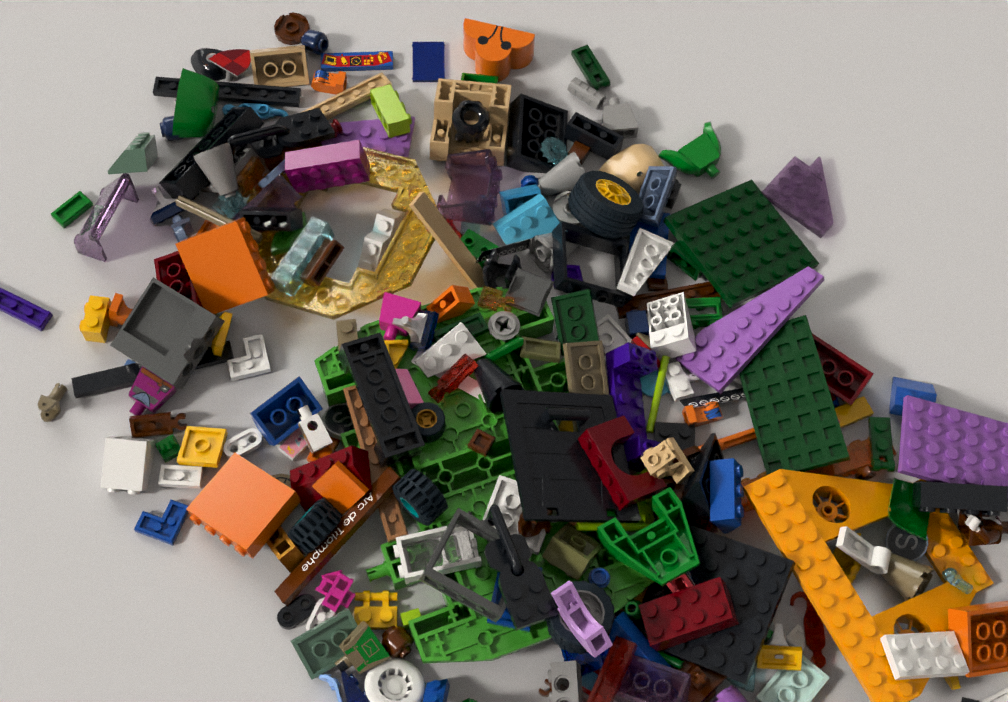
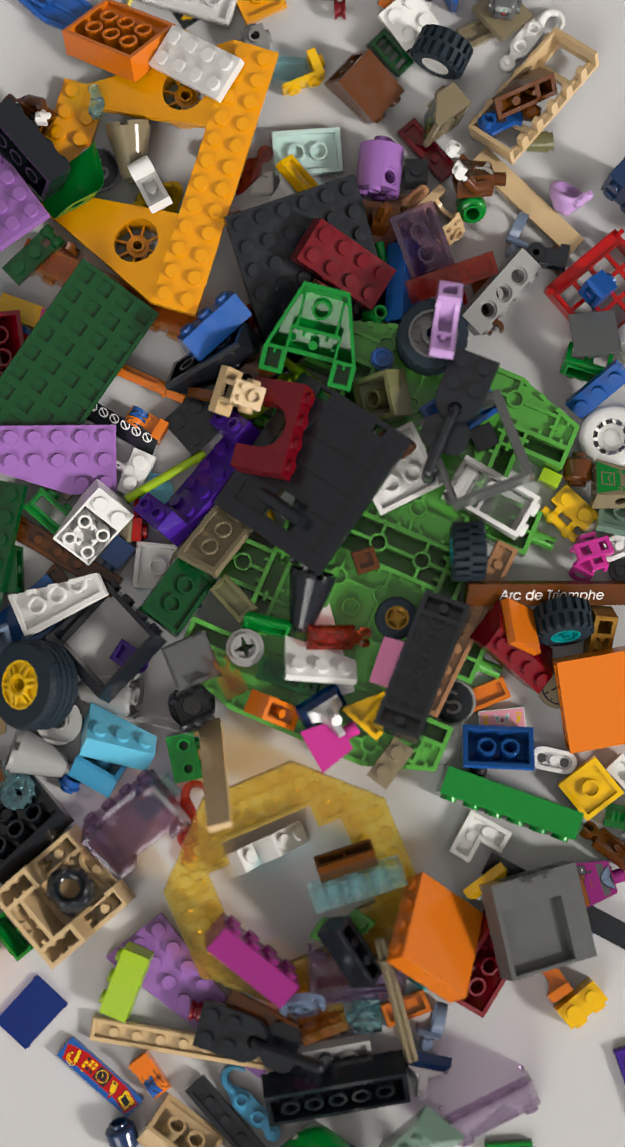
camera: 140 degrees left, 20 degrees up
light grey cone [194,143,238,198] -> none
white torso [296,405,333,454] -> none
none -> green brick [436,765,584,843]
none -> black tile [470,422,500,454]

